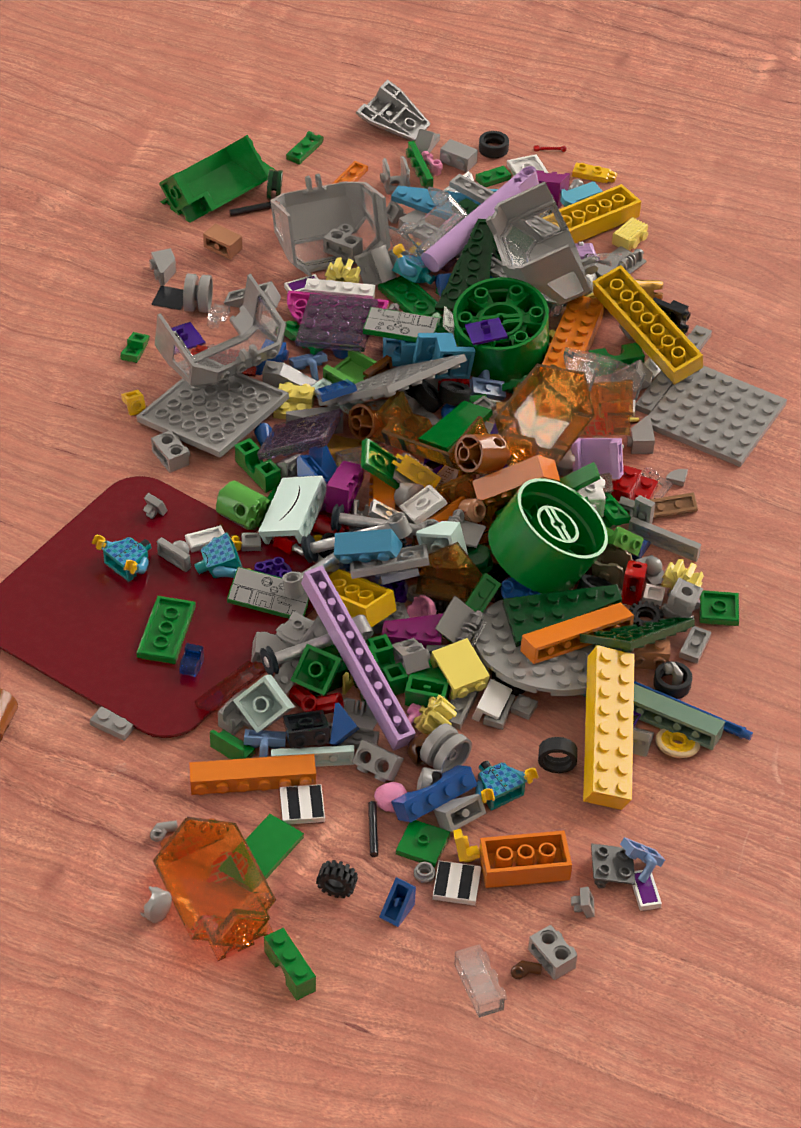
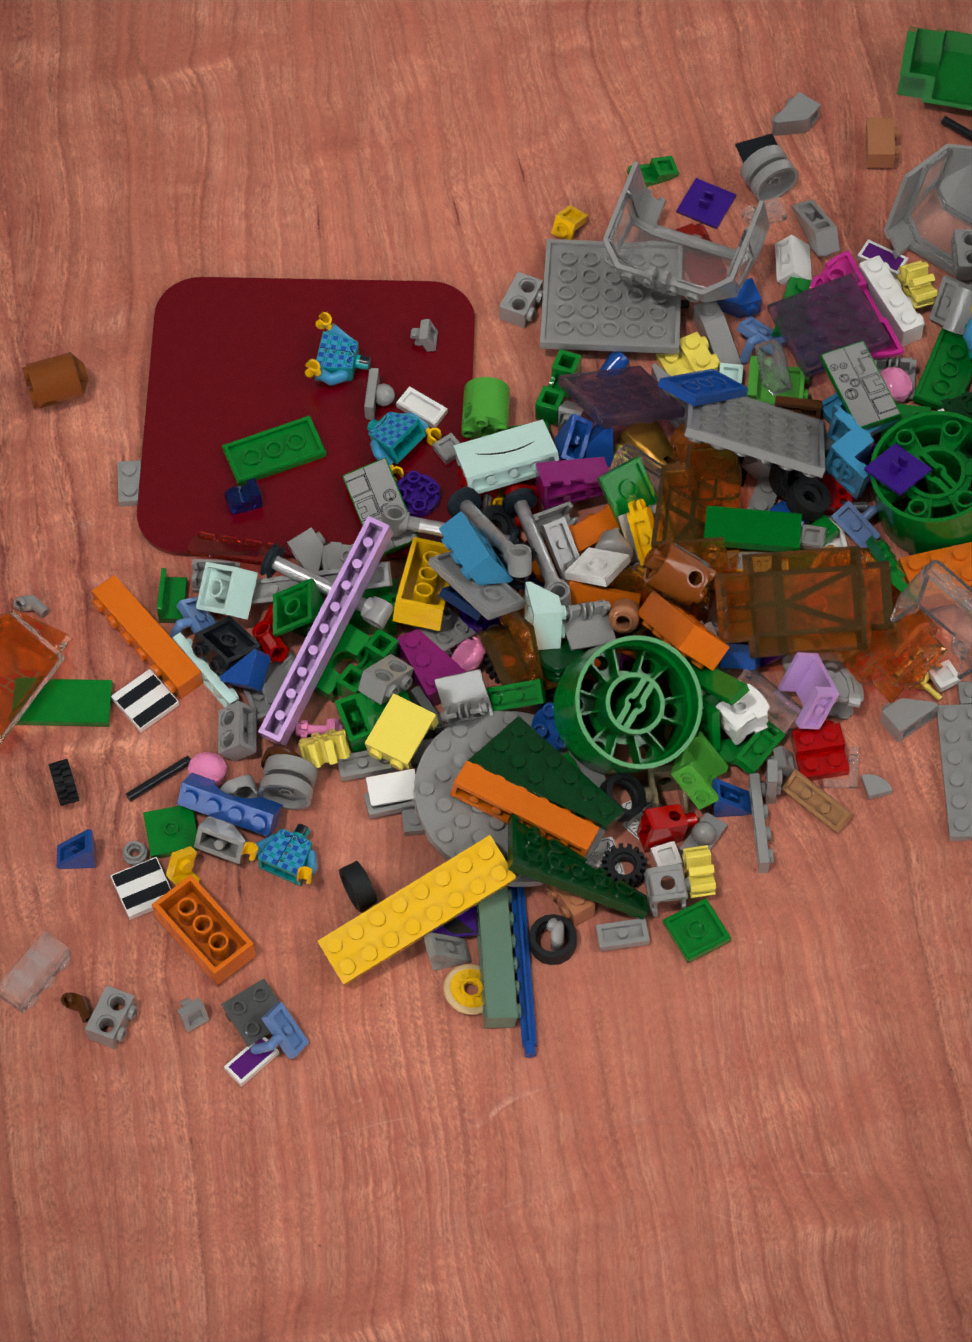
camera: 60 degrees right, 15 degrees up
none -> clear brick [754,339,792,396]

